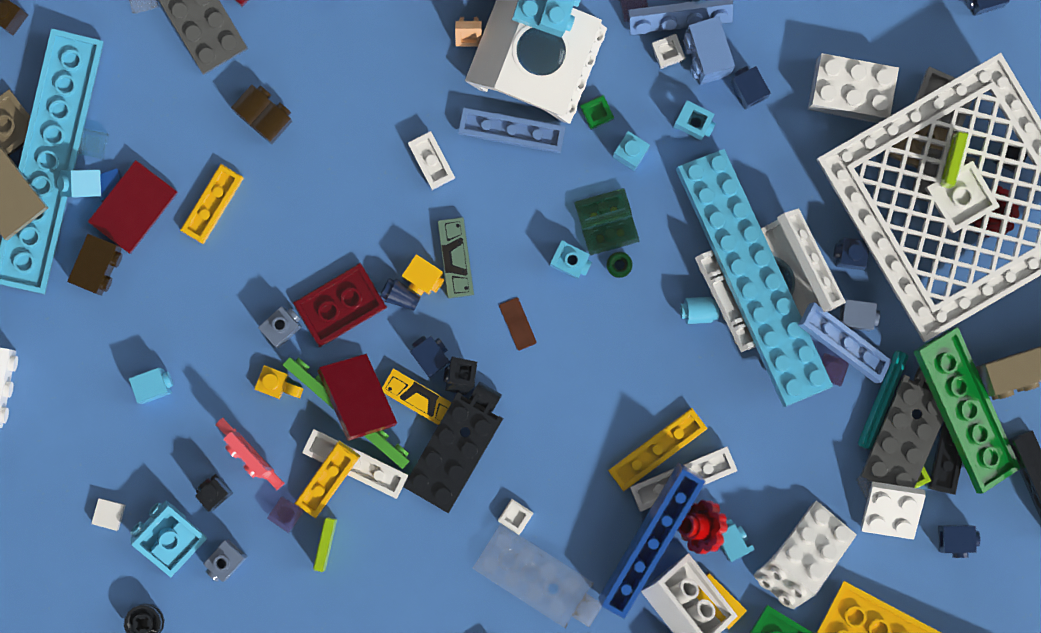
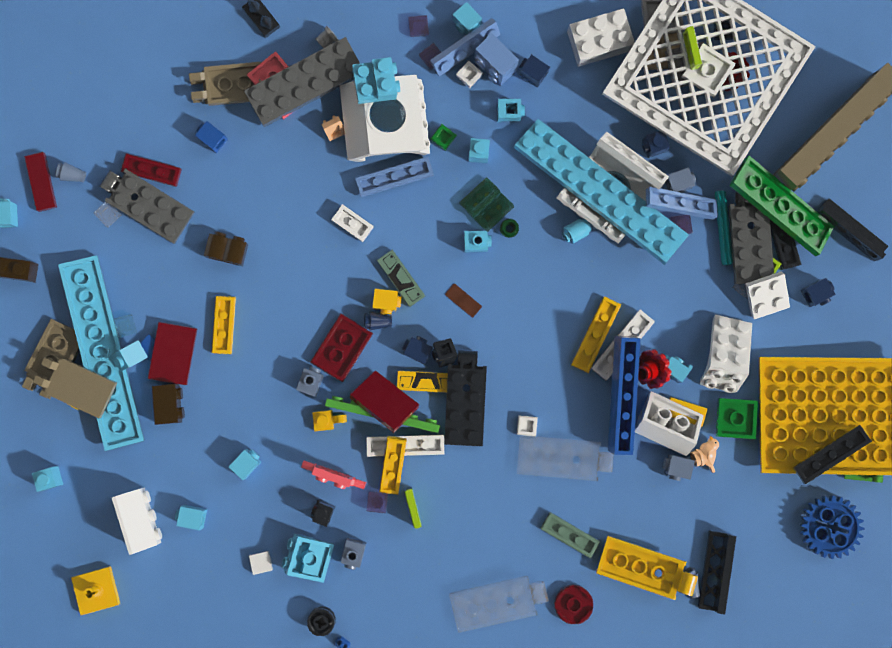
camera: 30 degrees left, 0 degrees up
none -> medium azure brick [175,505,207,530]

